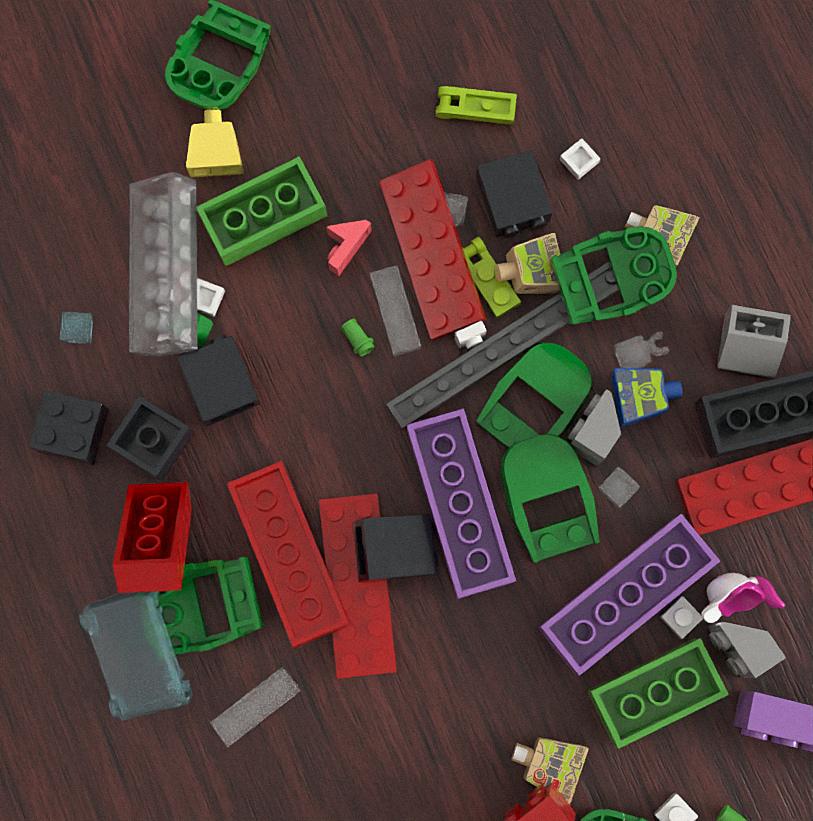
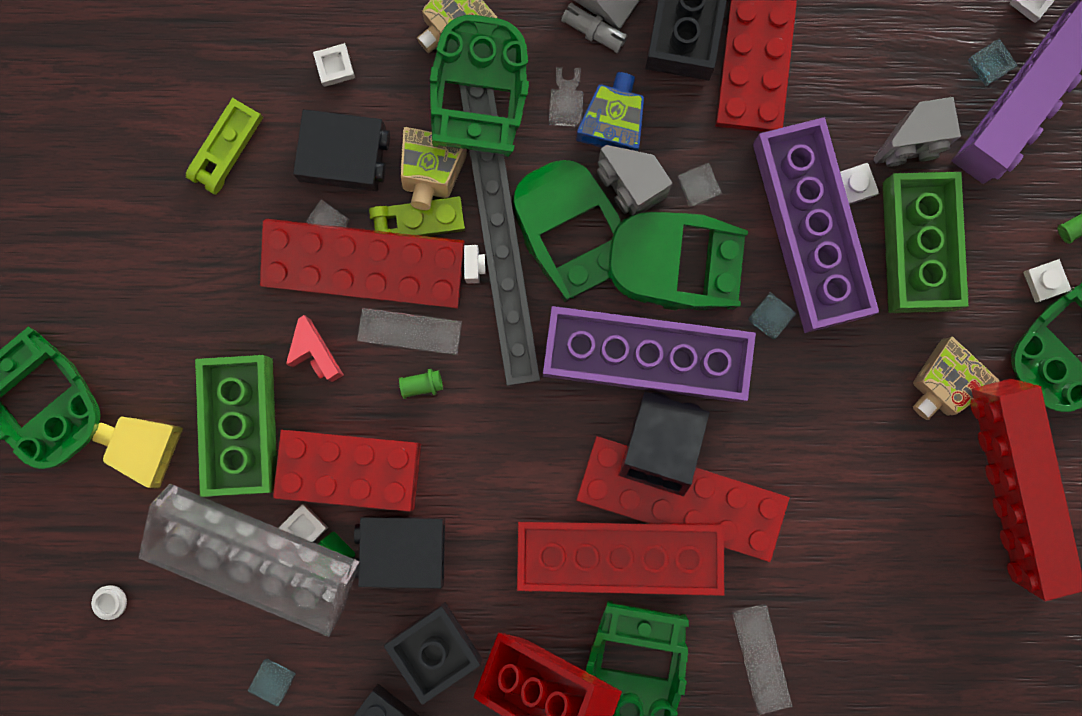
camera: 65 degrees left, 5 degrees up
hair [701,573,785,623] -> none
none -> white plate [91,585,127,620]
none -> red brick [273,430,421,512]
none -> light grey pin [561,2,628,54]
none -> clear light blue plate [748,292,796,340]

